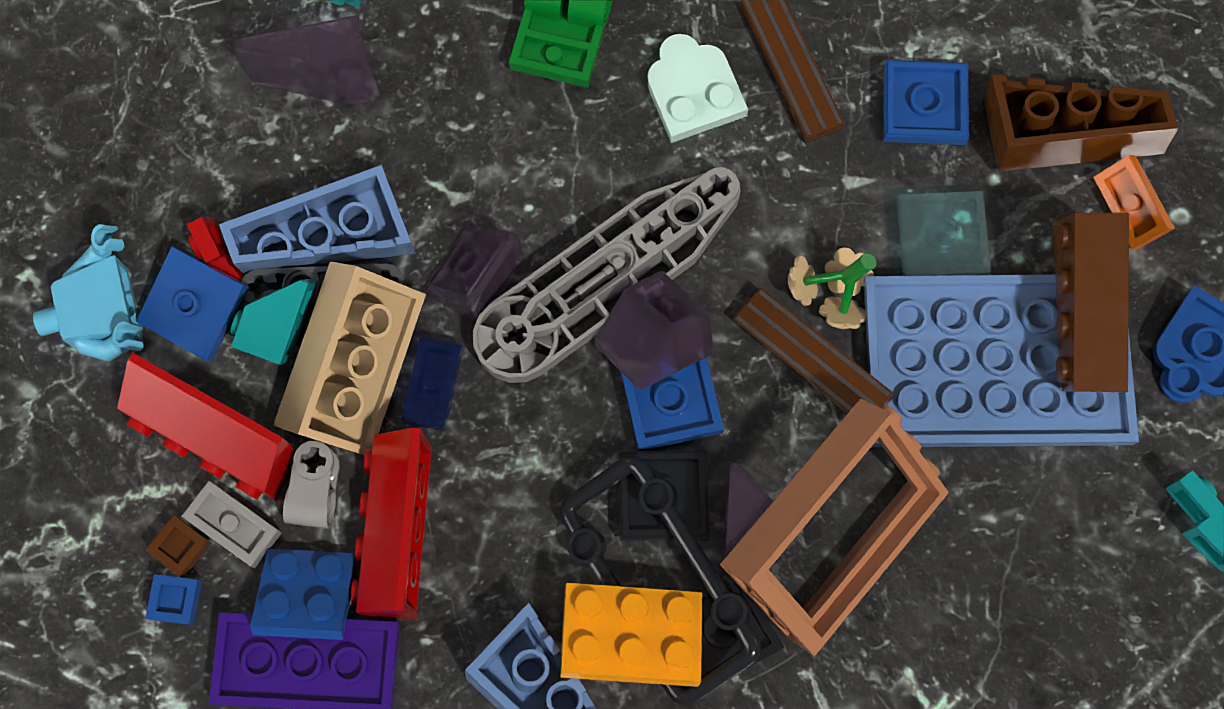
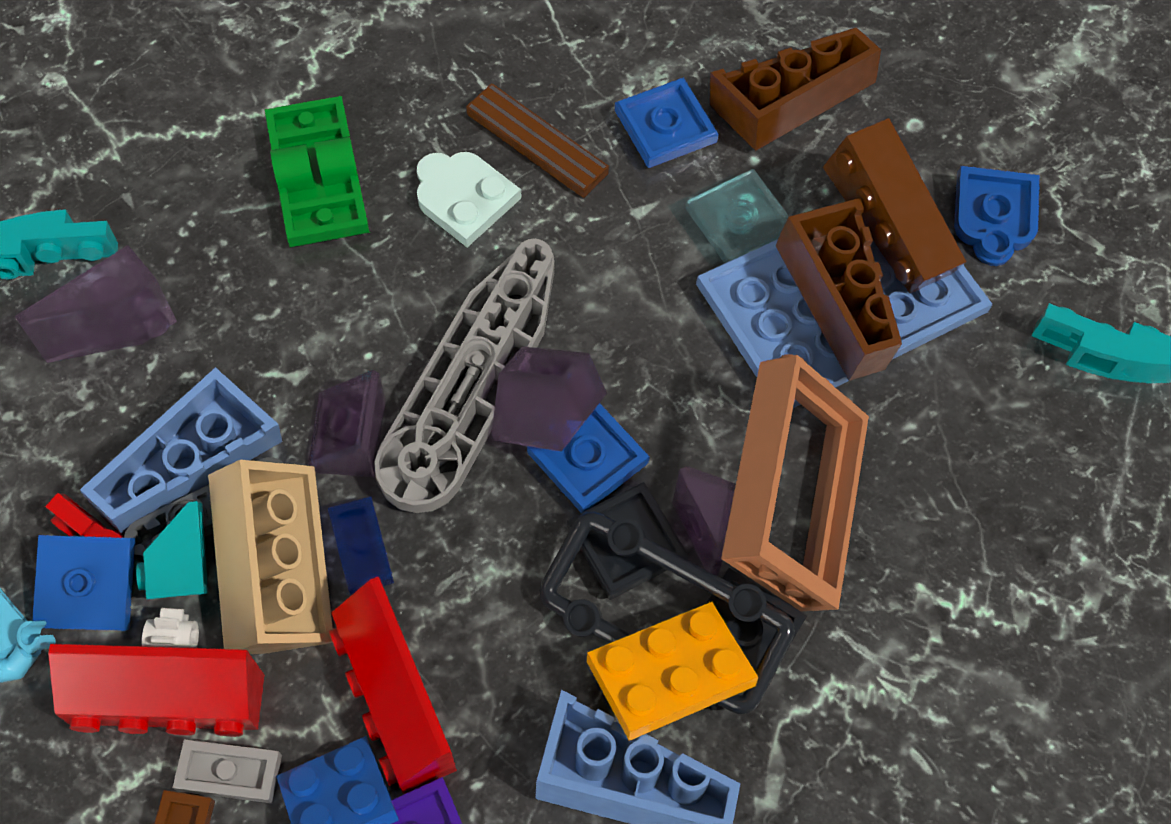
camera: 35 degrees left, 10 degrees down
light grey piece [283,440,340,529] -> none
reddish brown tile [733,287,894,414] -> none
tan plant [788,247,876,329] -> none
orange plate [1093,155,1175,250] -> none
none -> white gear [142,608,199,648]
none -> reddish brown wedge [775,198,902,381]

